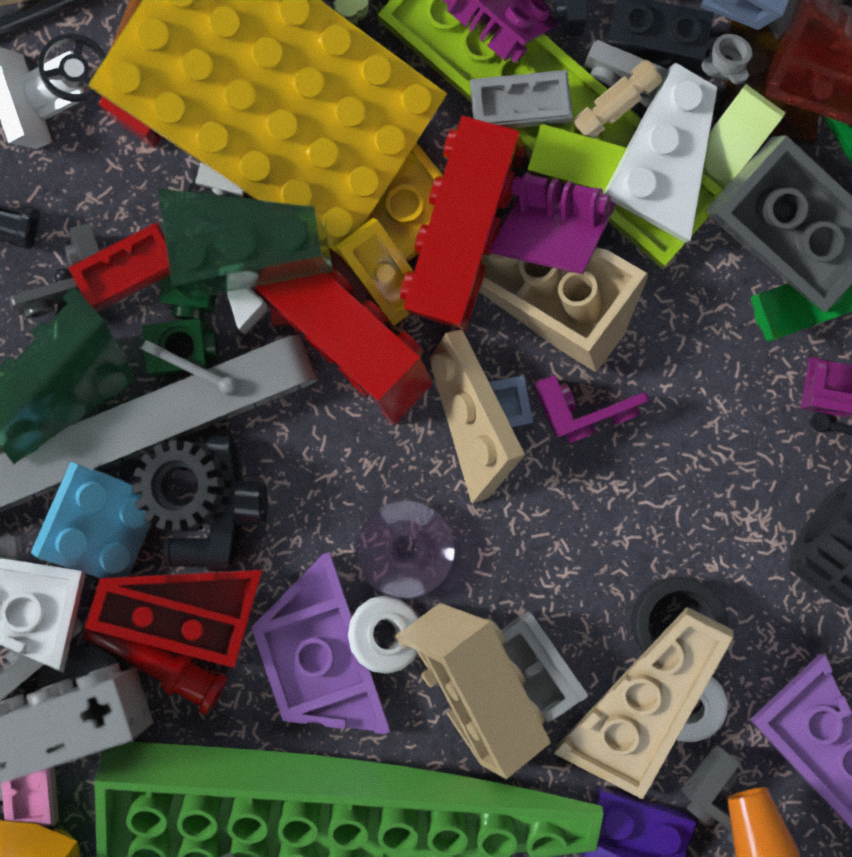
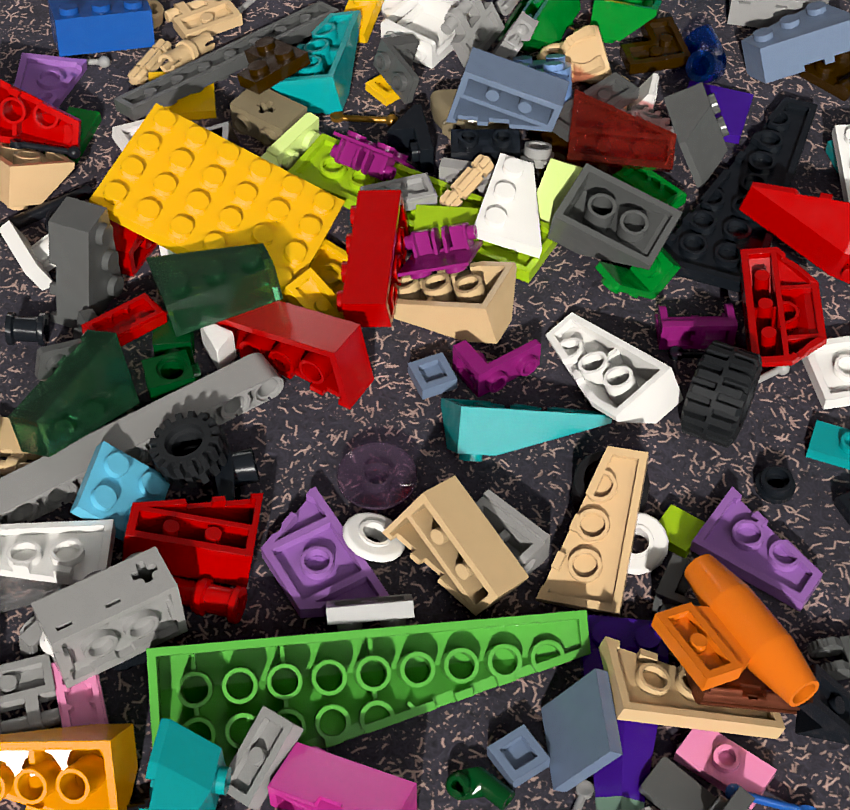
camera: 15 degrees left, 35 degrees down
light grey hinge [141,340,238,396] -> none
tan wing [429,330,525,504] -> none
none -> dark grey wedge [48,196,124,329]
none -> plate [326,594,415,631]
none -> wedge [441,398,612,462]
none -> white wedge [545,312,683,424]
none -> lime tile [659,504,705,558]

